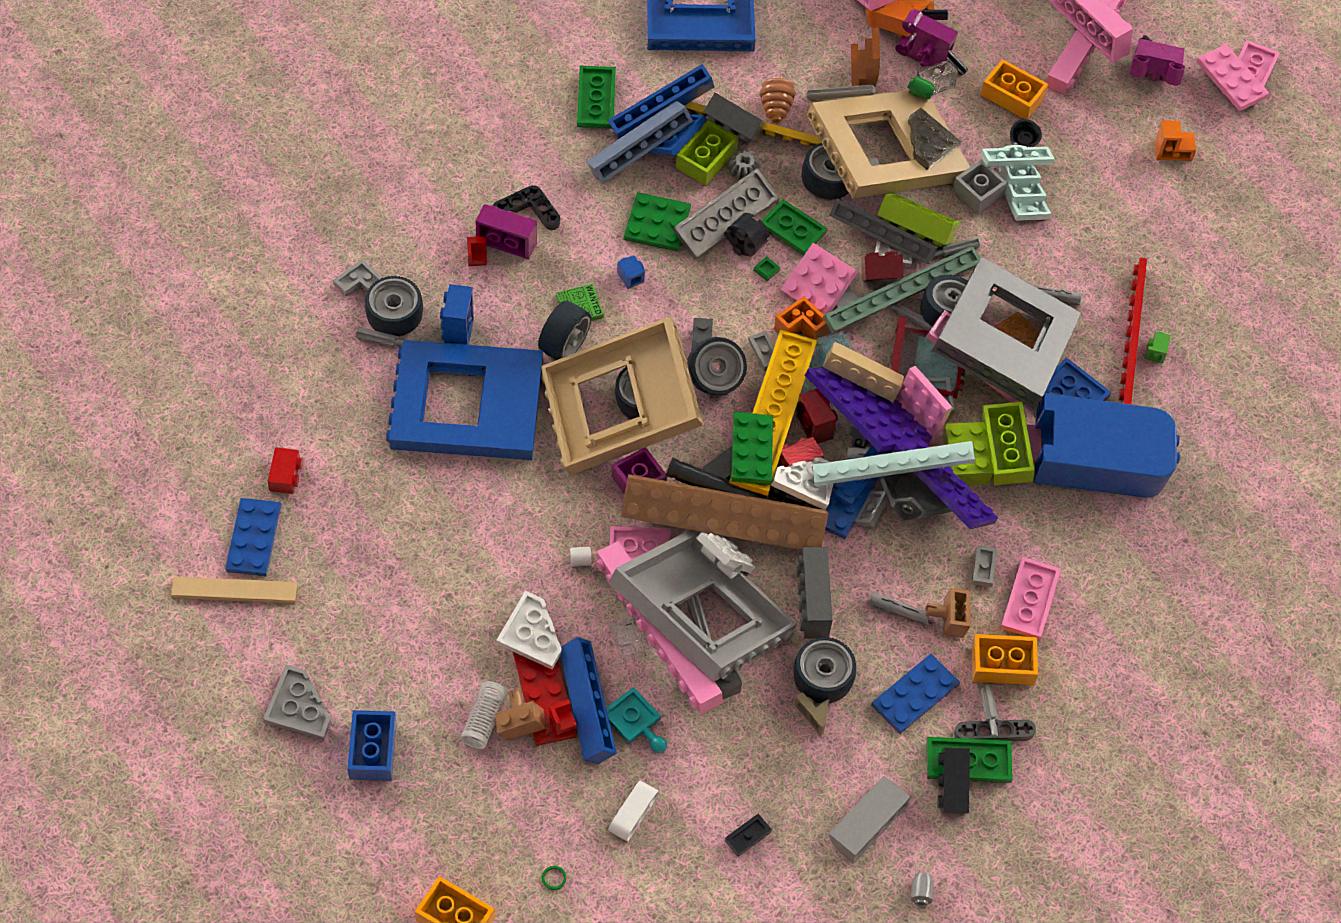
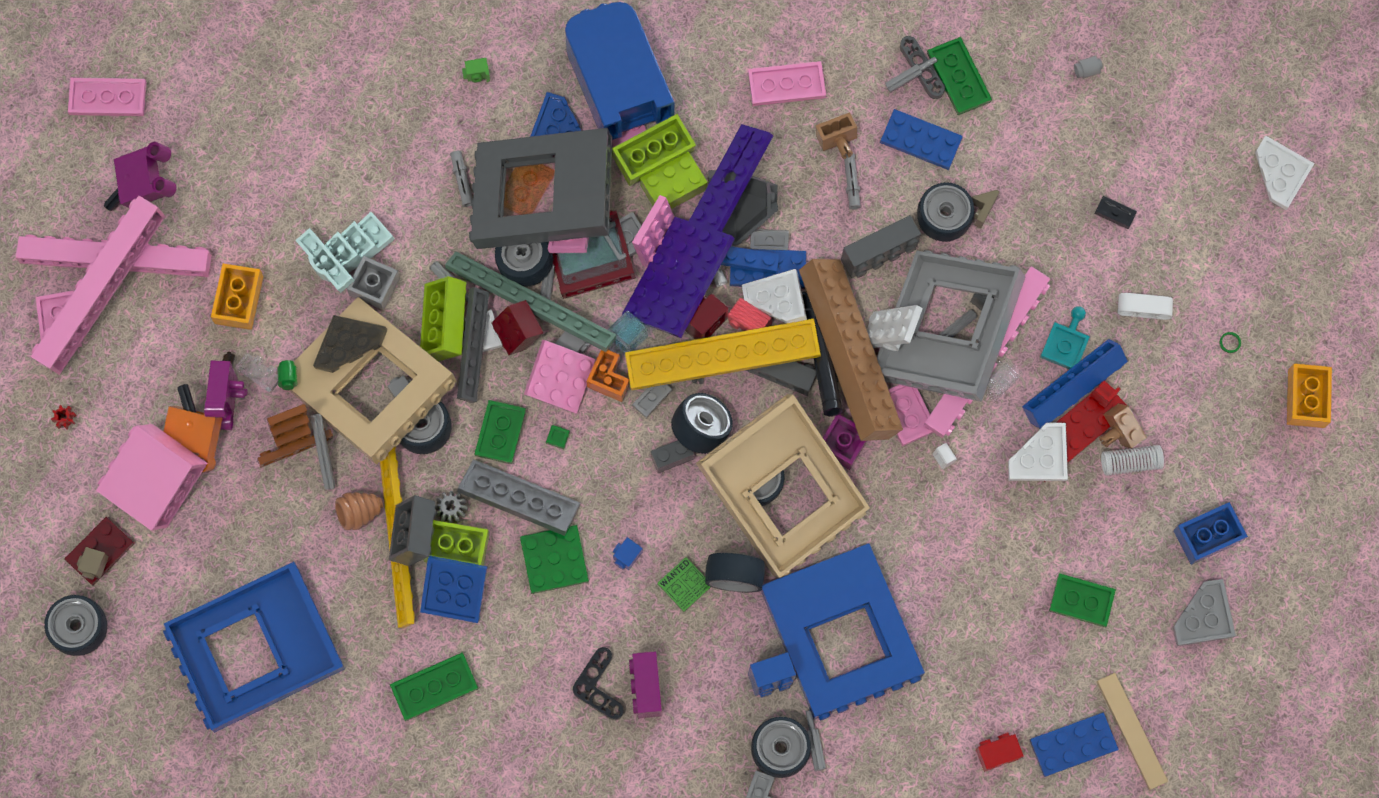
camera: 115 degrees left, 15 degrees up
red panel [467,236,487,266] -> none
sand blue brick [586,100,693,183] -> none
blue brick [608,64,715,139] -> none
black brick [724,213,769,257] -> none
green plate [731,412,773,485] -> none
light aqua plate [812,441,975,486] -> none
tan brick [823,342,904,402] -> none
light grey brick [829,776,910,864] -> none
black brick [937,748,970,814] -> none
light orange brick [971,634,1038,685] -> none
light grey plate [972,545,997,587] -> none
black helmet [1010,119,1042,147] -> none
red plate [1118,257,1147,405] -> none
orange brick [1155,120,1196,161] -> none
bright pink plate [1197,44,1270,111] -> none
none -> green plate [1049,573,1116,628]

